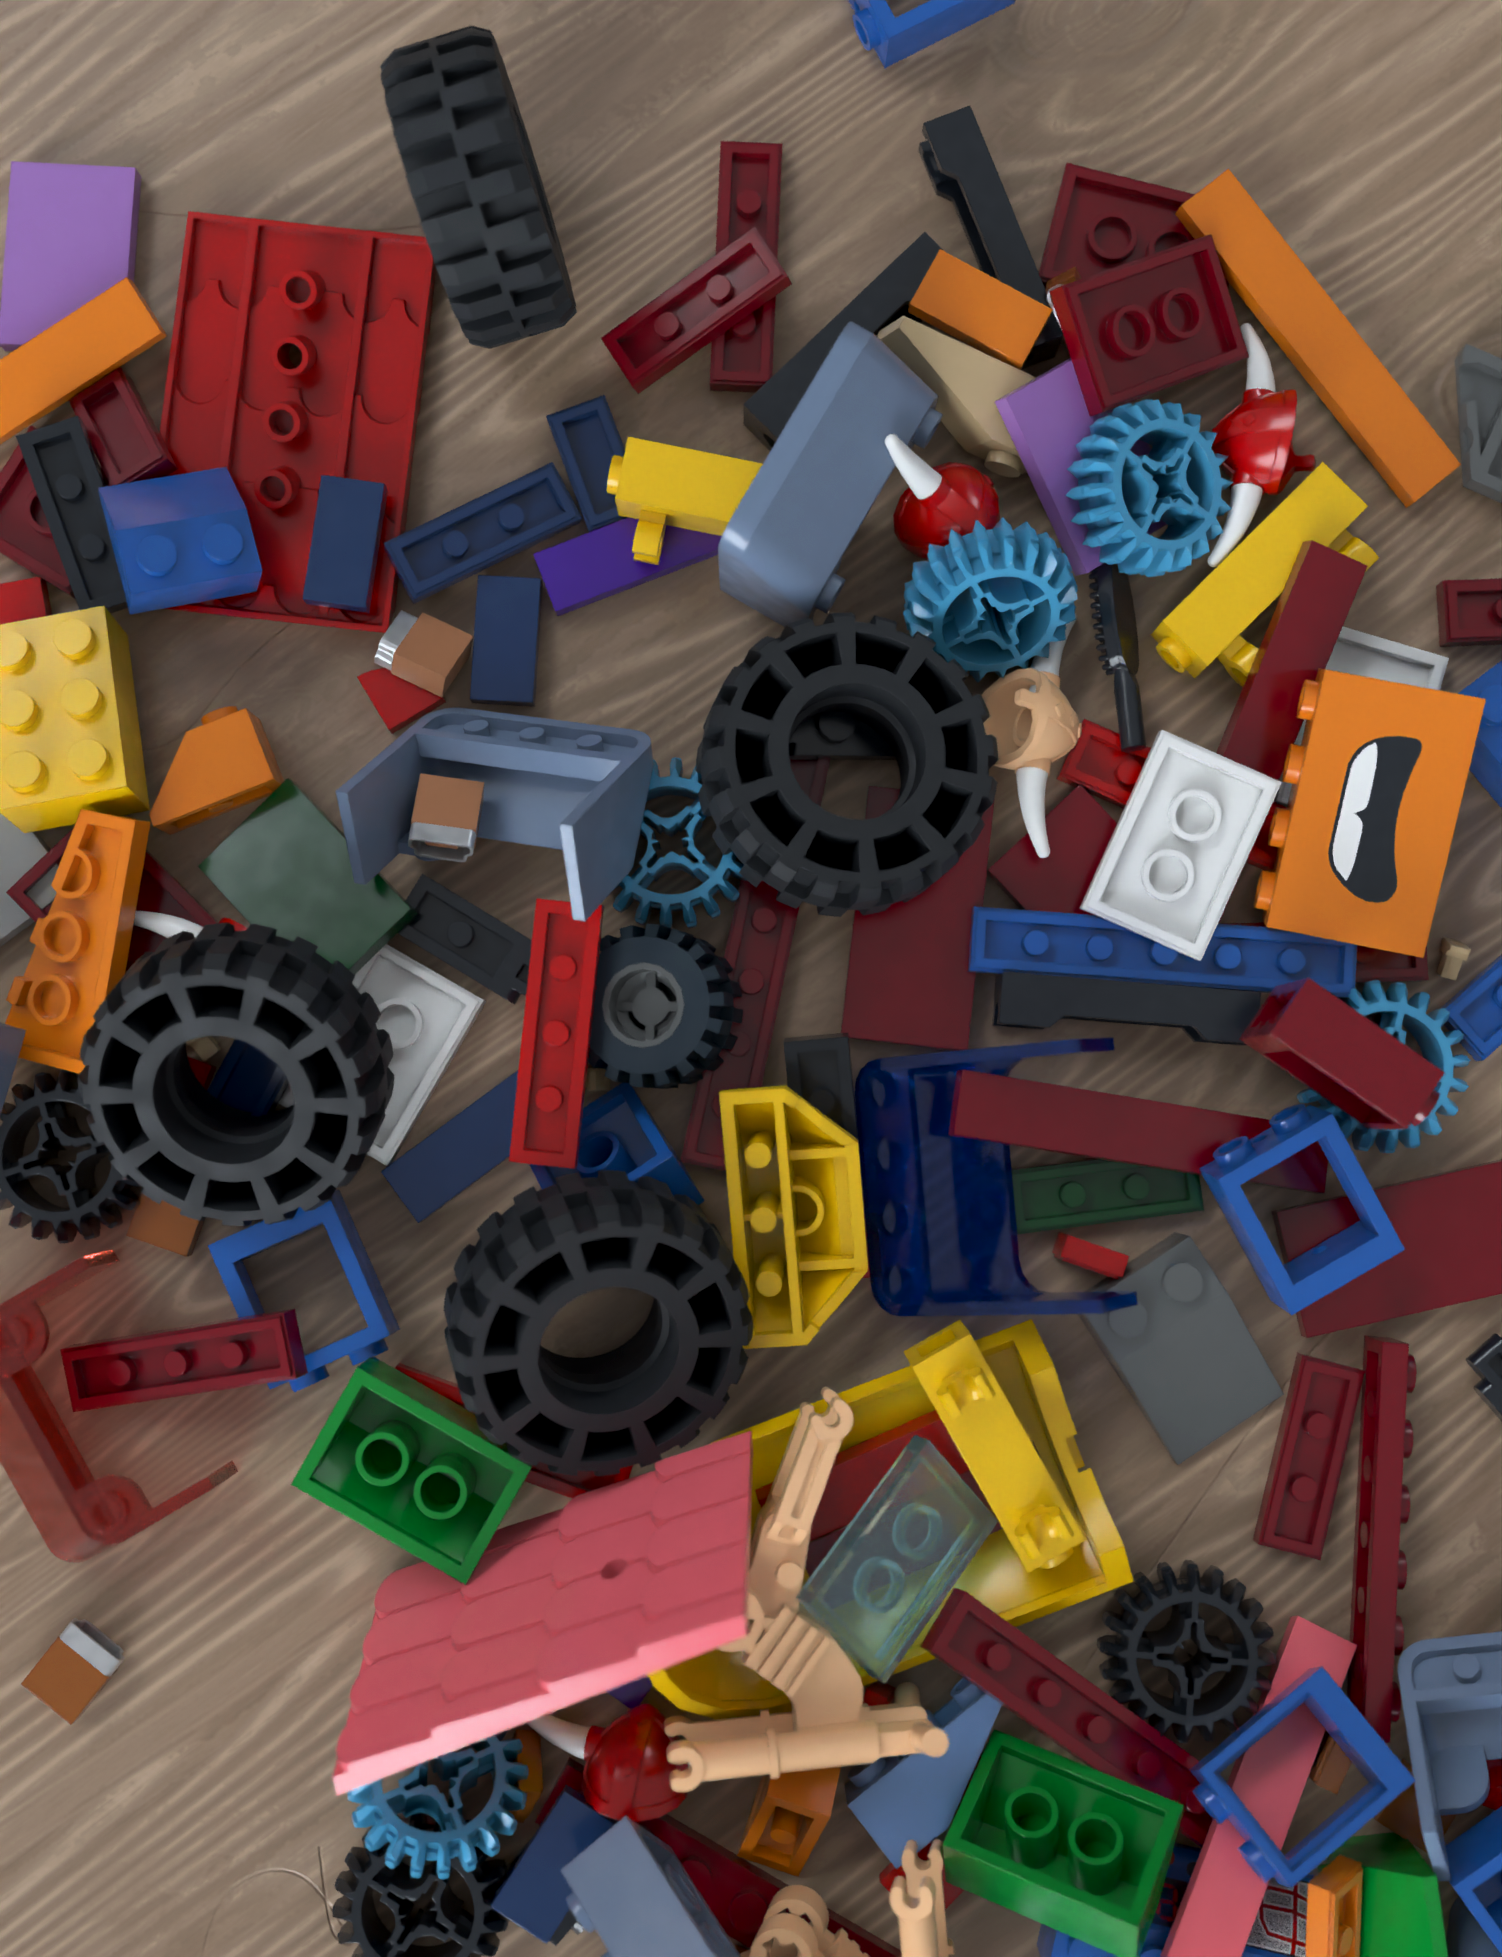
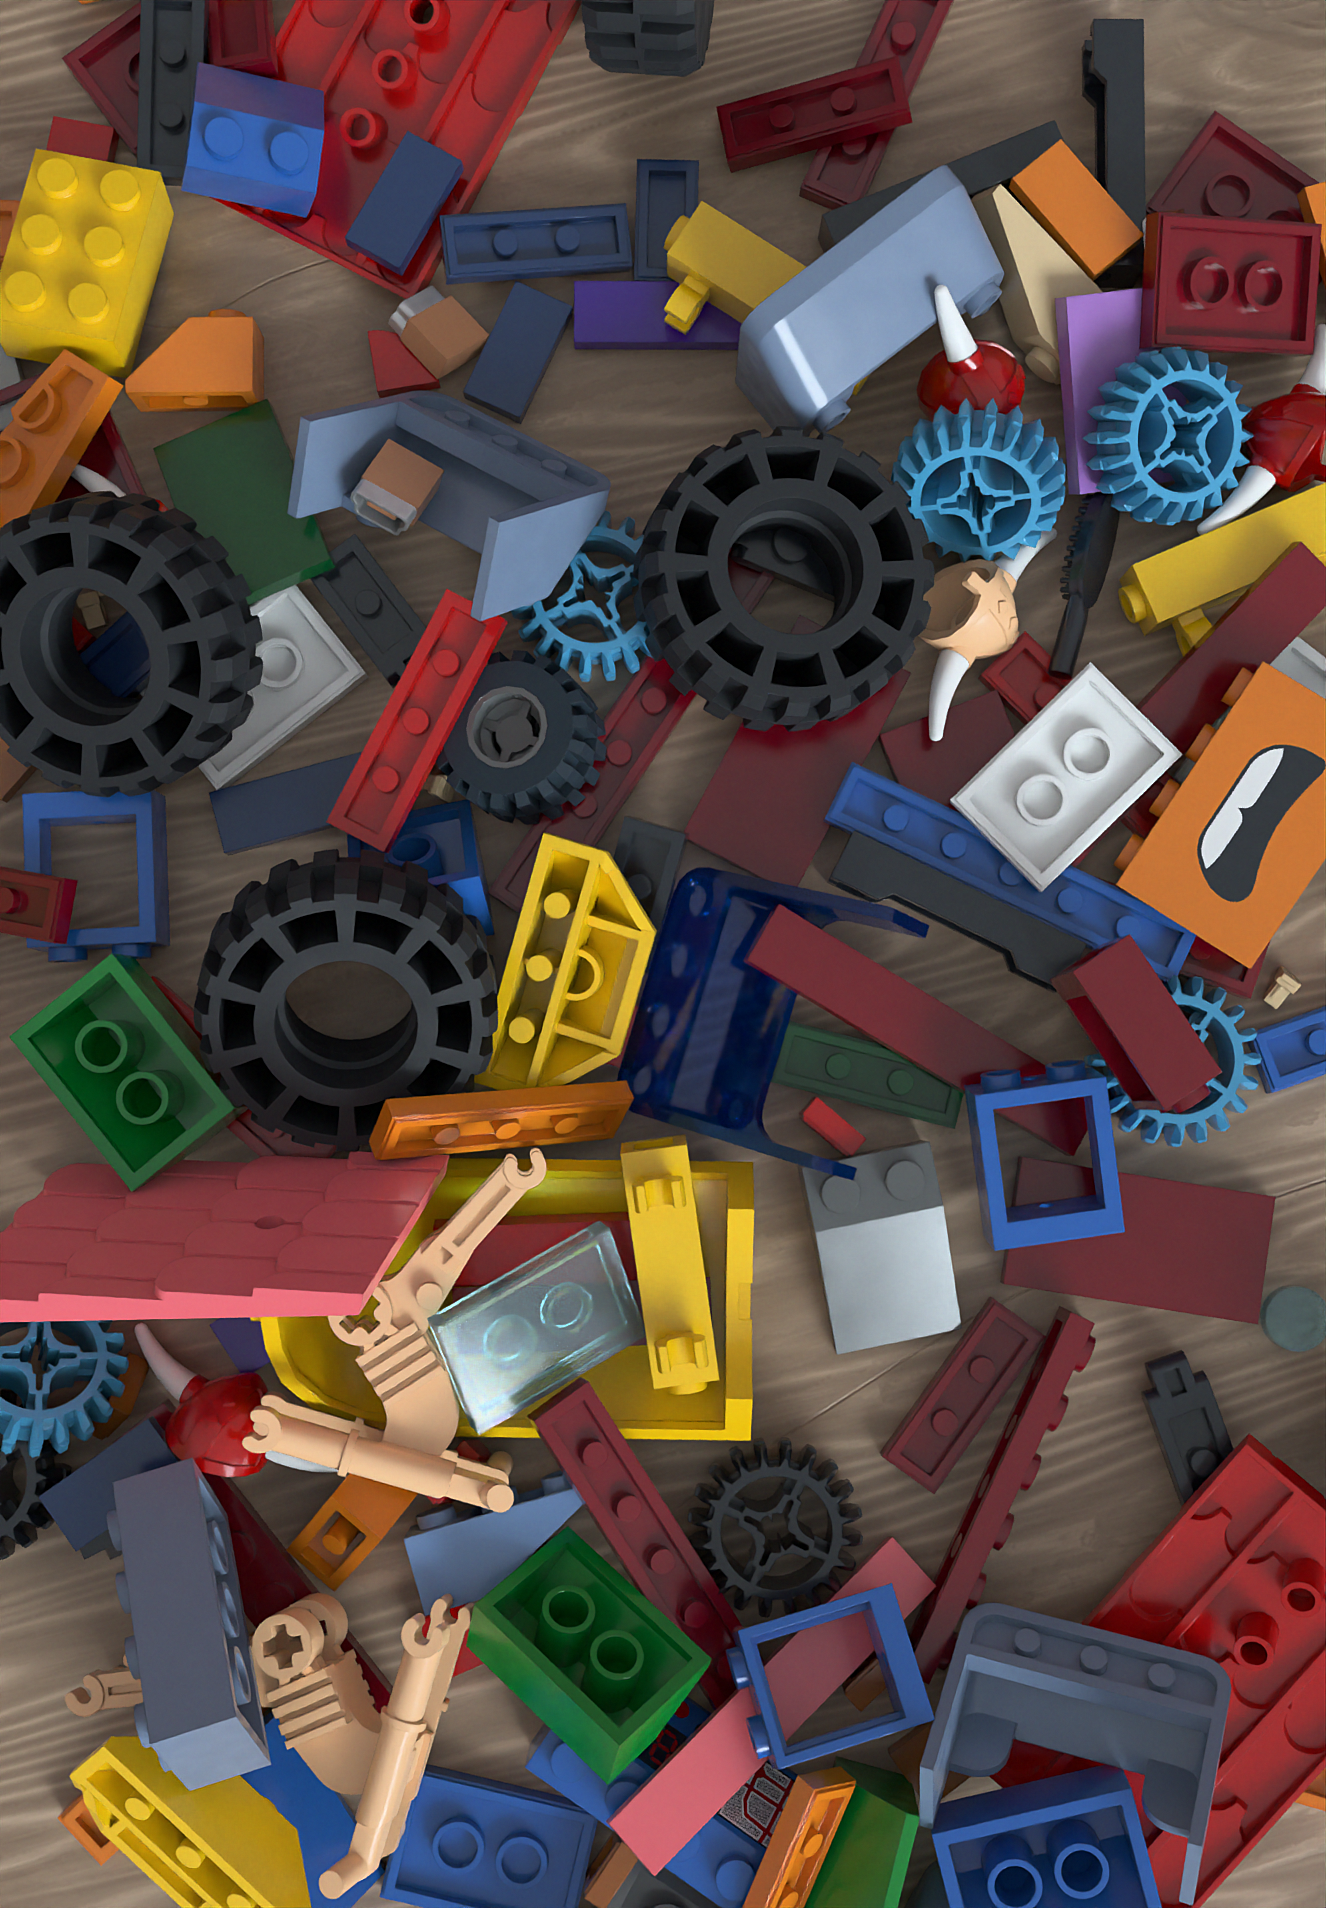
camera: 25 degrees right, 0 degrees up
none -> orange tile [369,1080,634,1160]

